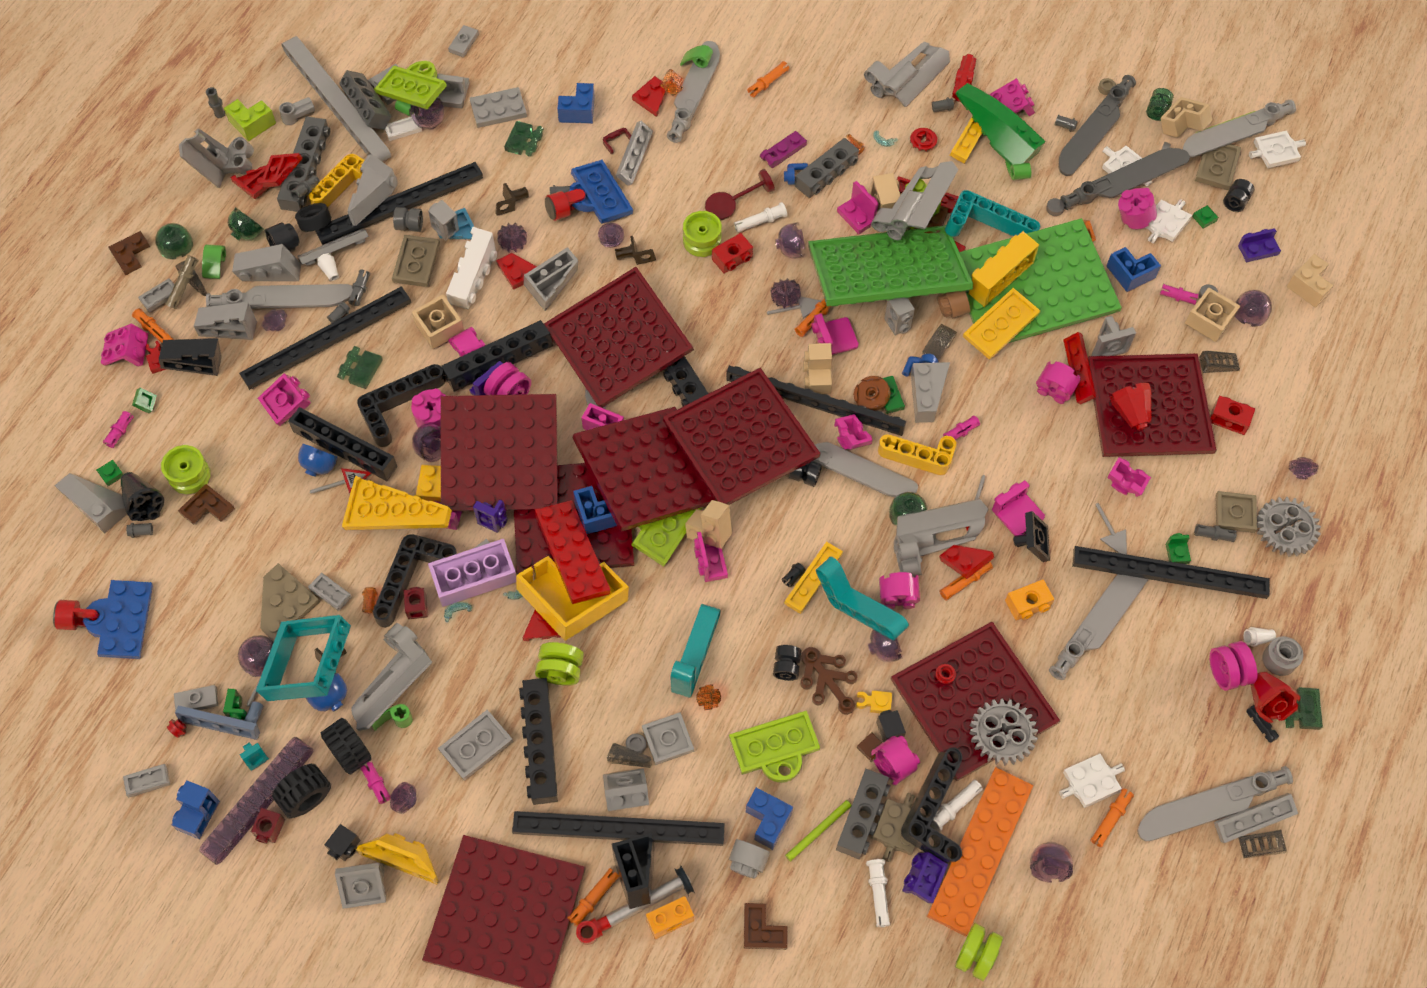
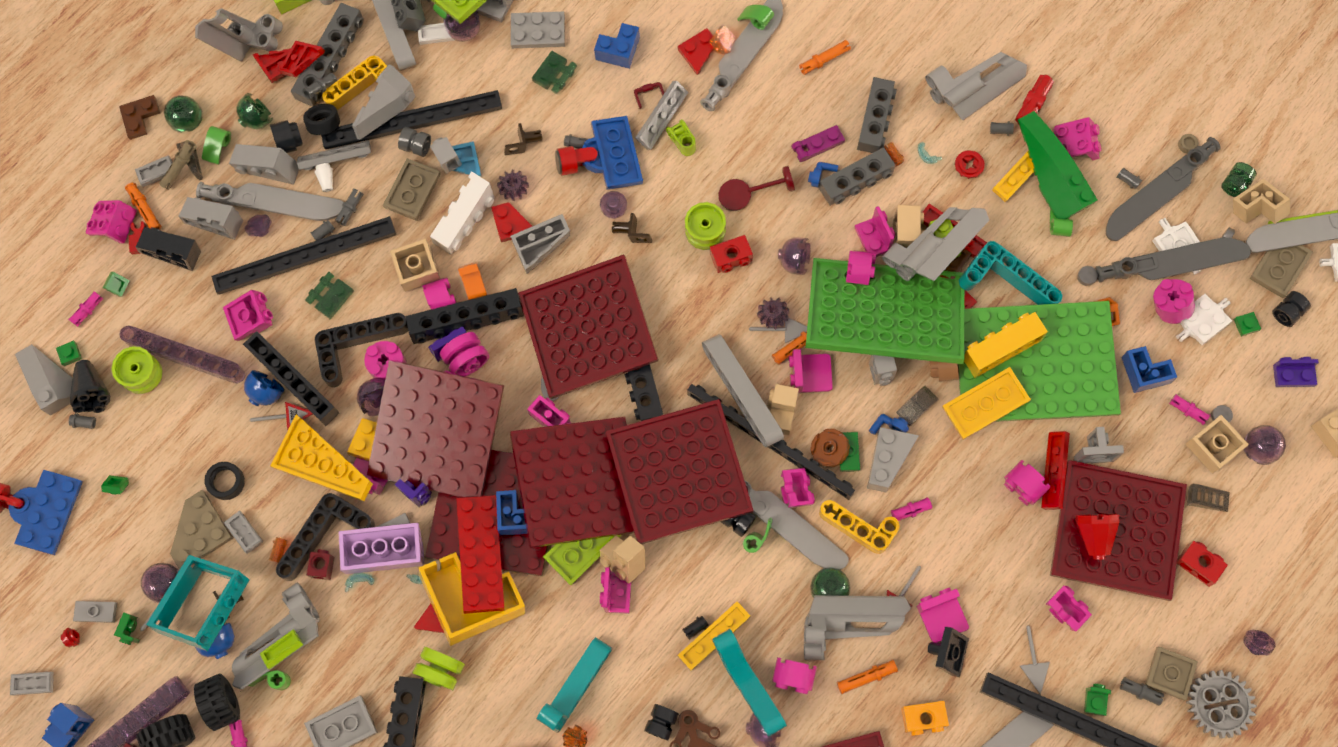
camera: 20 degrees right, 10 degrees up
sand blue piece [175,701,264,740] -> none
reddish brown plate [178,484,235,525] -> none
teal tile [240,742,269,771] -> none
white pin [734,202,787,233] -> none
red wing [939,545,995,579] -> none
none -> green plate [101,475,129,495]
none -> beam [119,326,245,384]
none -> black tyre [204,462,245,500]
none -> lime tile [260,629,303,670]
none -> orange tile [458,262,487,300]
none -> lime piece [666,119,696,156]
none -> light grey beam [702,334,784,447]
none -> bright green panel [743,517,773,553]
none -> dark pink cylinder [846,250,876,285]
none -> dark grey brick [857,77,897,153]

